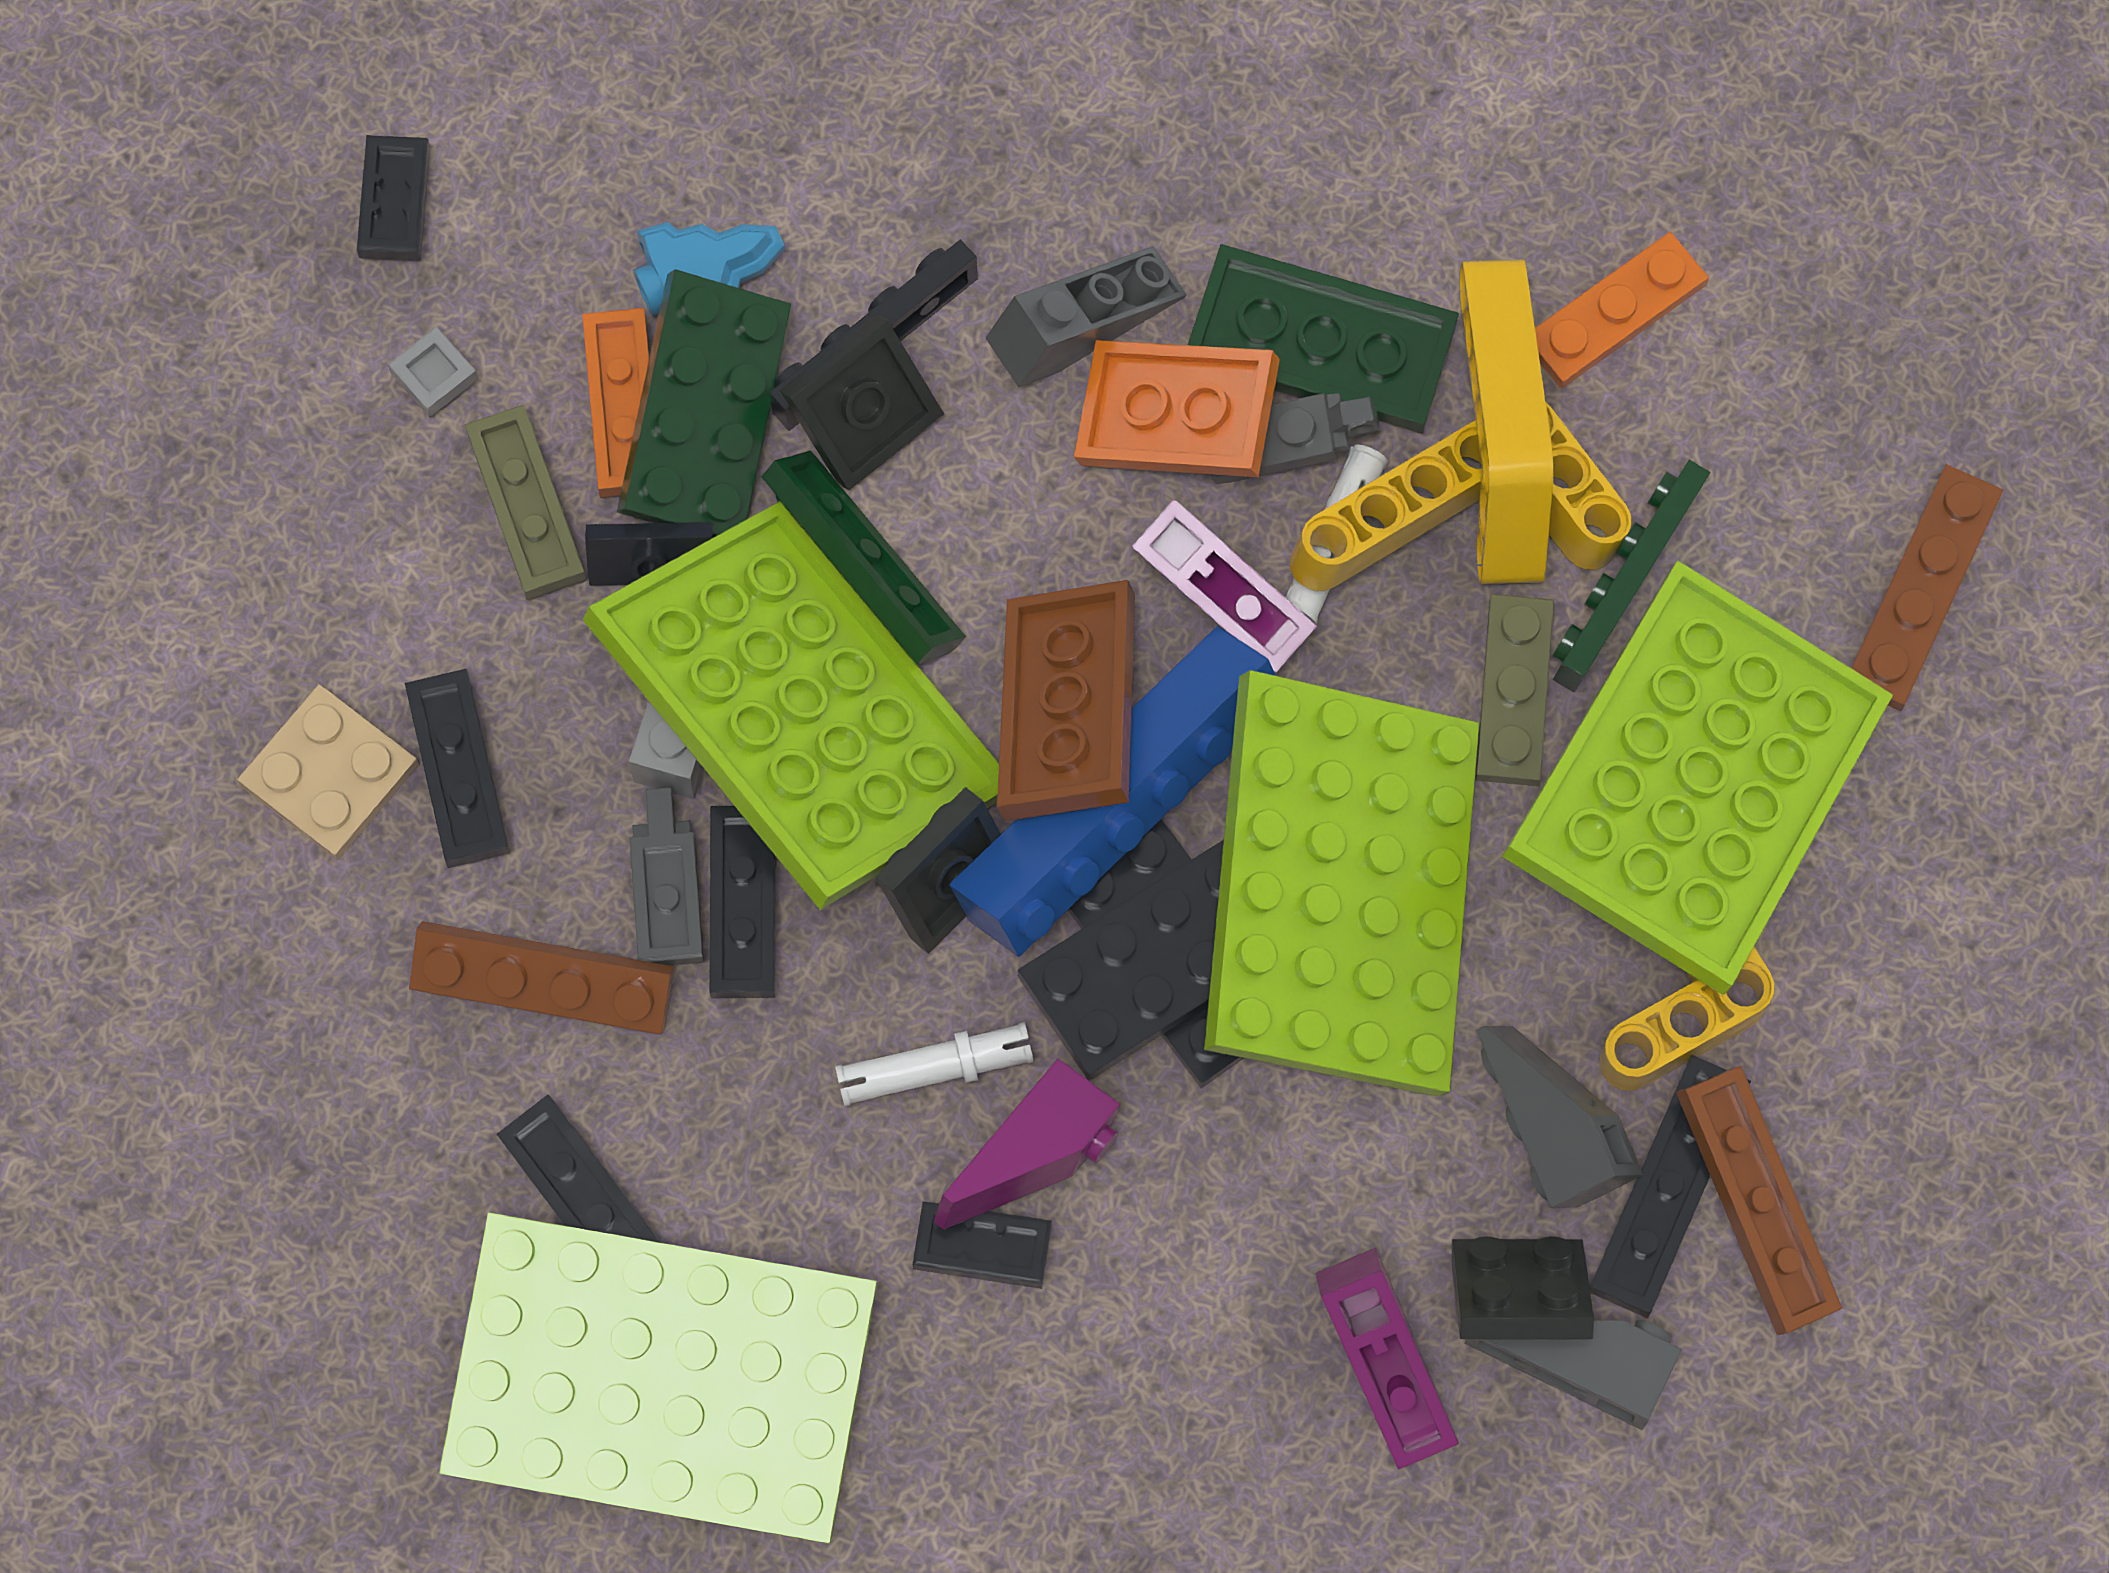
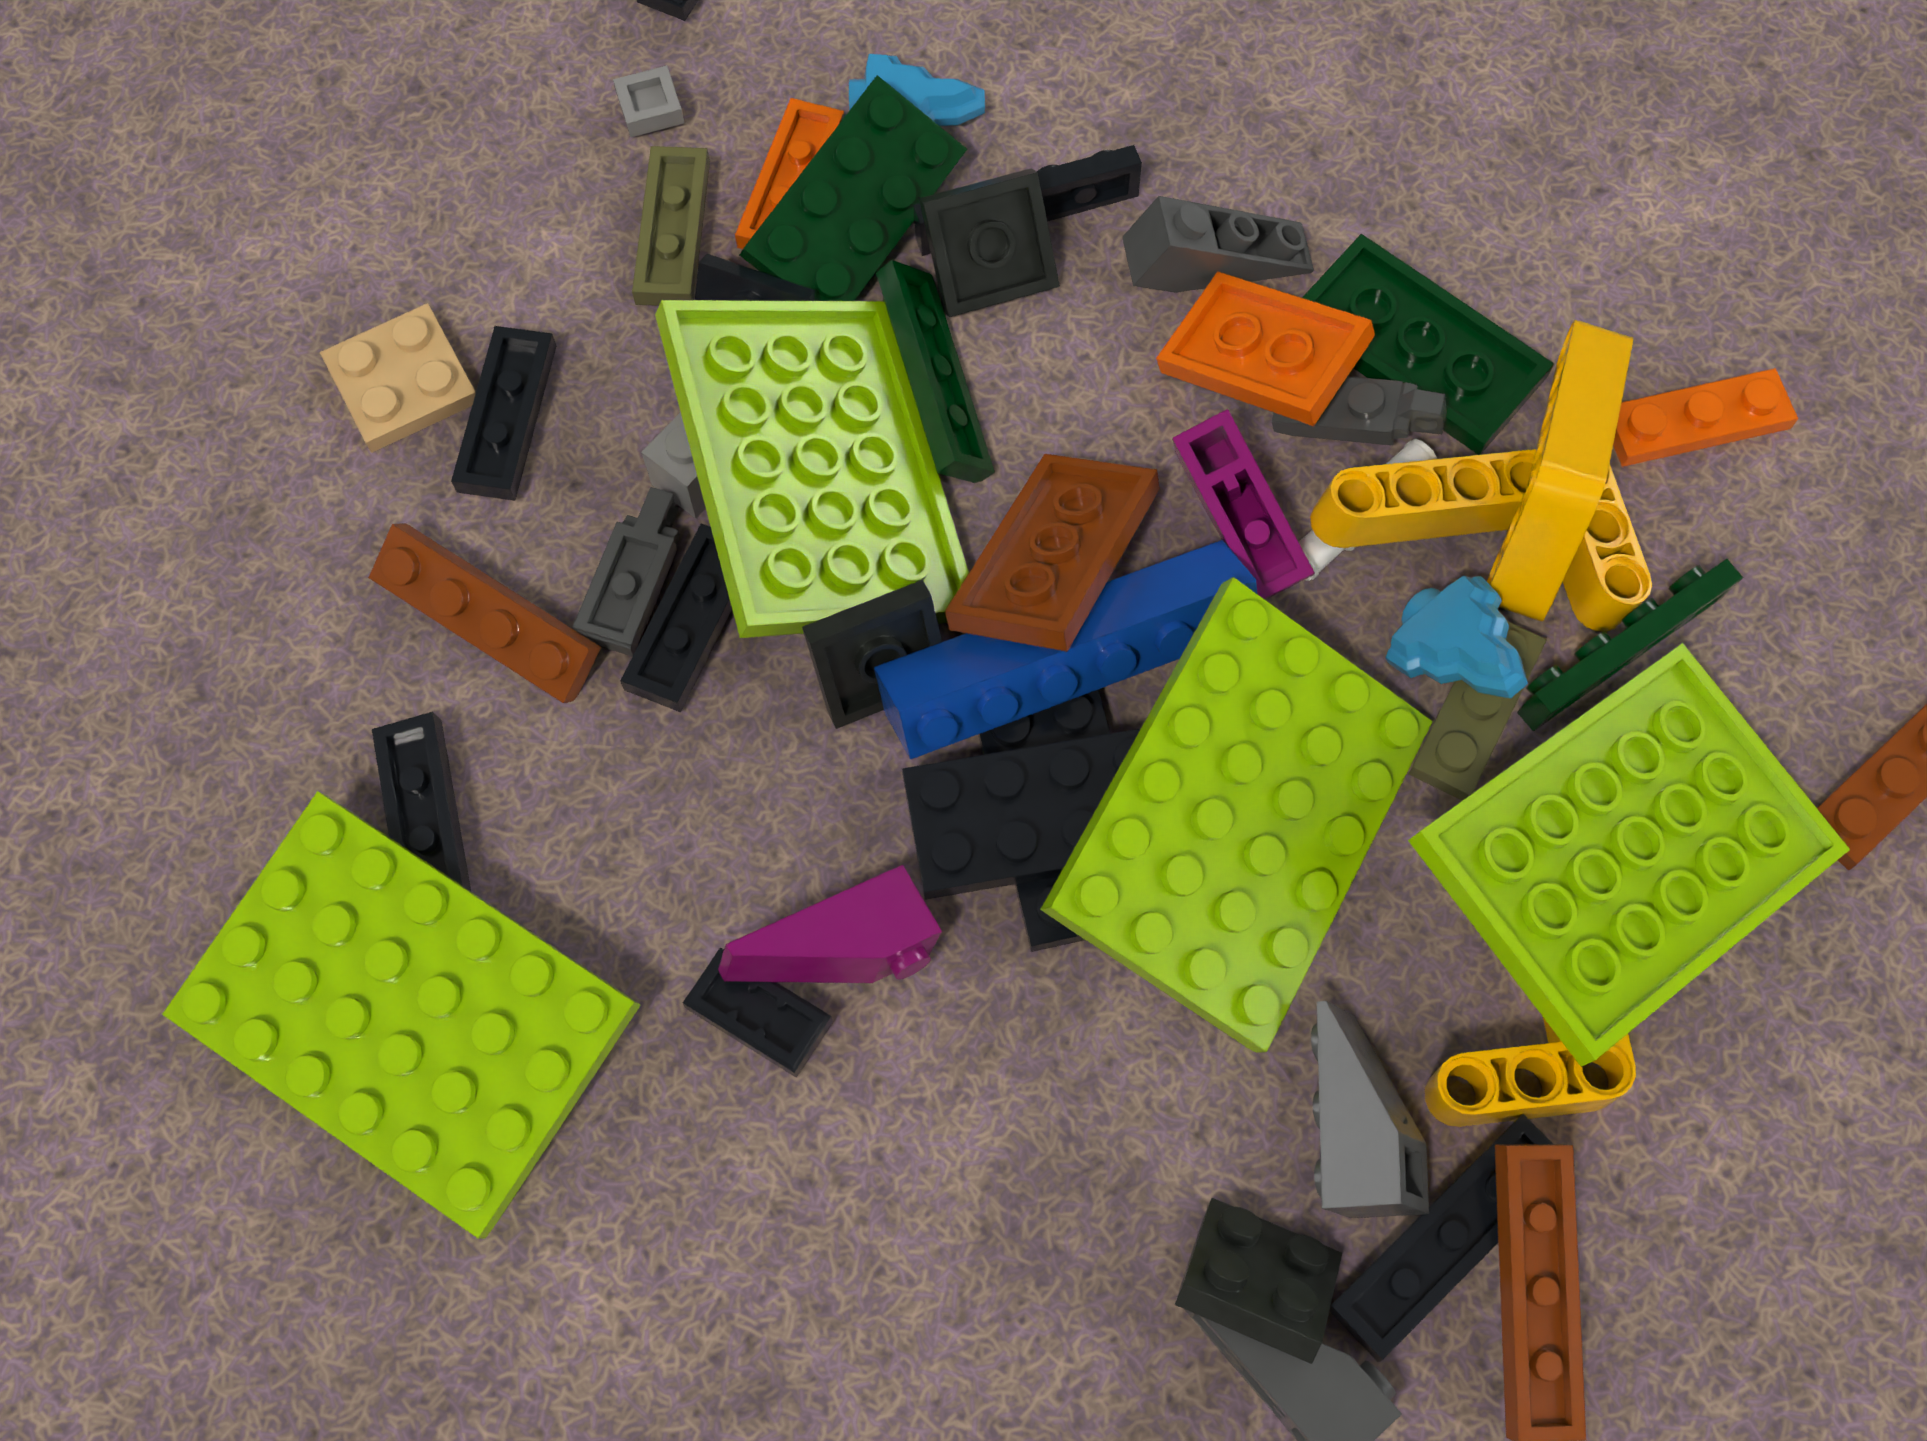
camera: 25 degrees right, 5 degrees down
white pin [835,1022,1034,1107] -> none
magenta slope [1315,1248,1459,1470] -> none
none -> dark azure rock [1385,576,1528,699]

